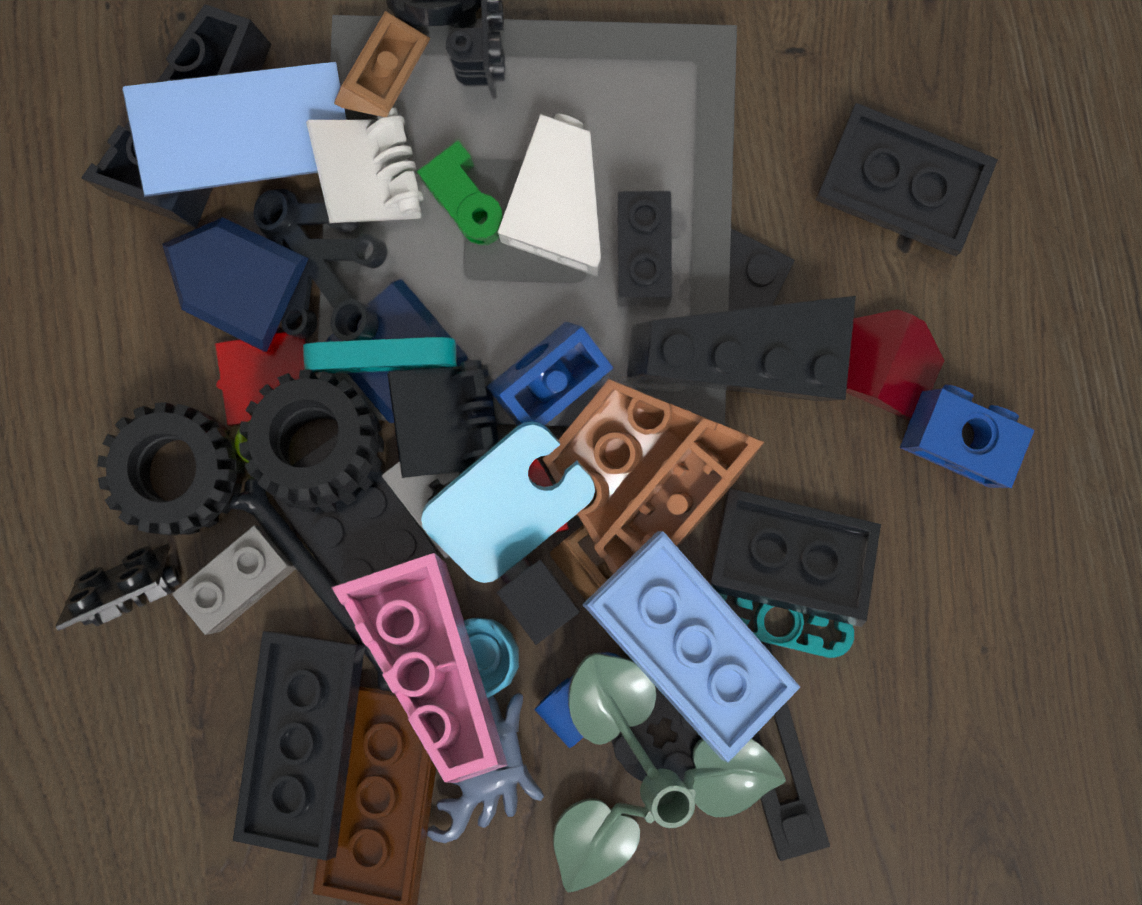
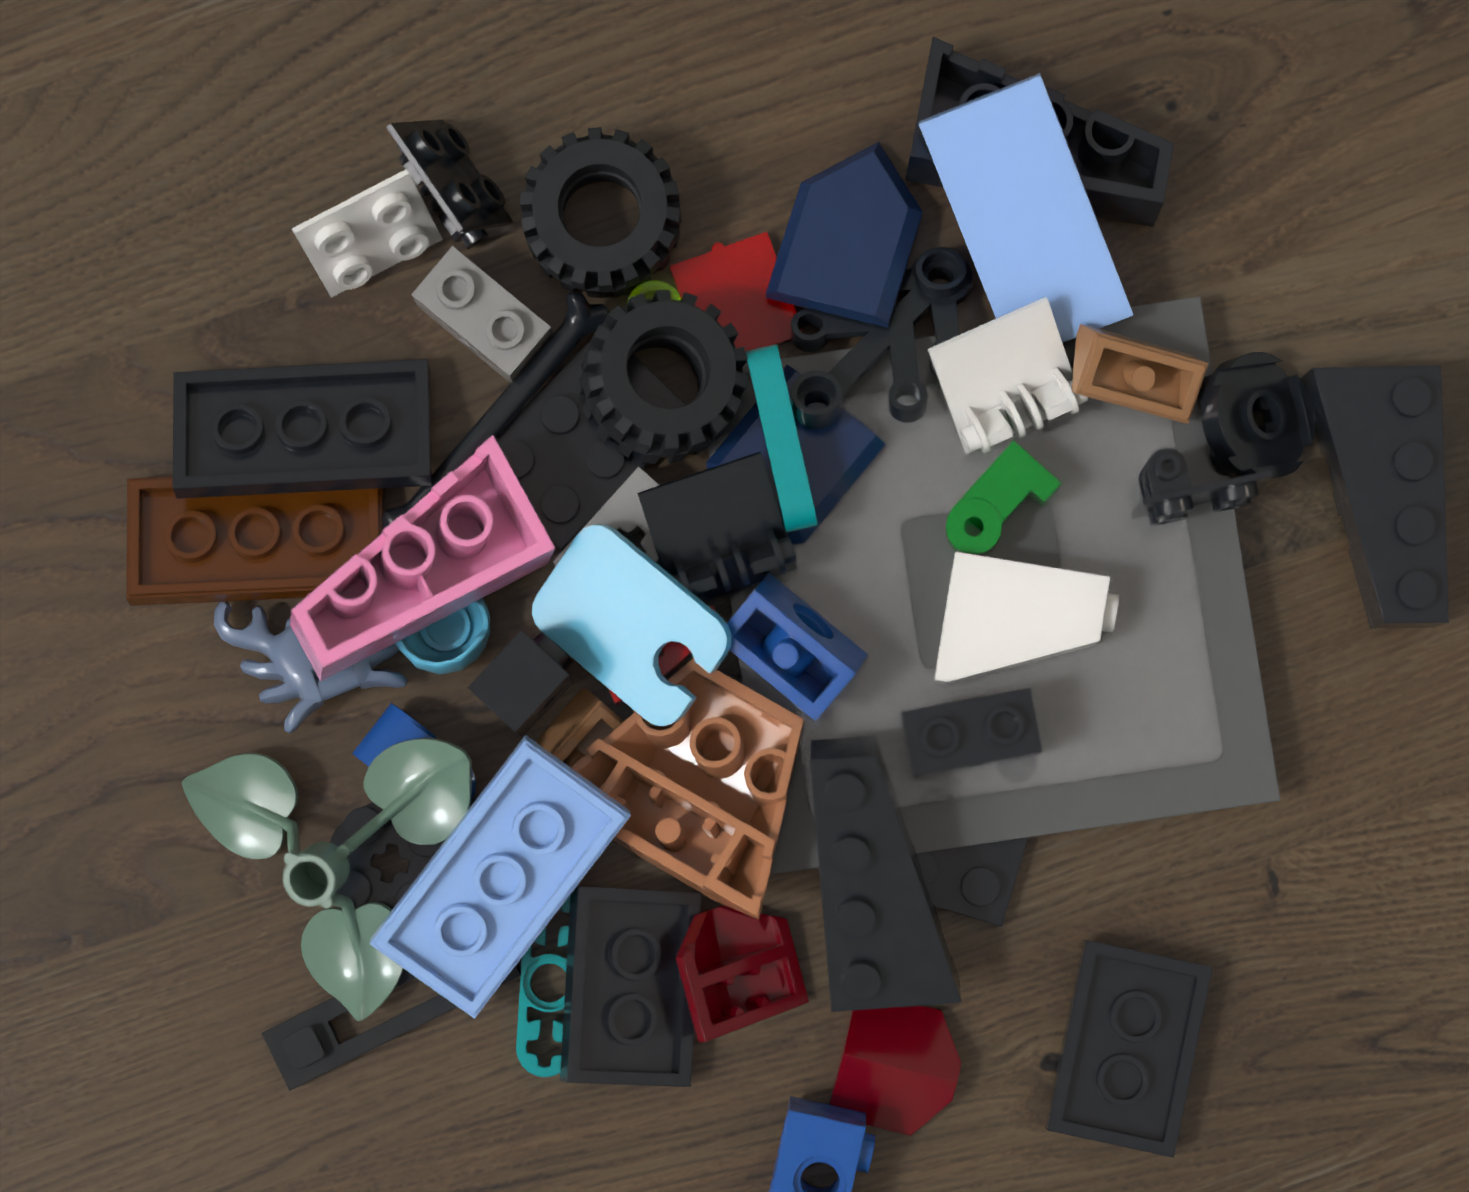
camera: 75 degrees right, 0 degrees up
none -> white hinge [292,169,443,298]
none -> dark red slope [676,905,809,1042]

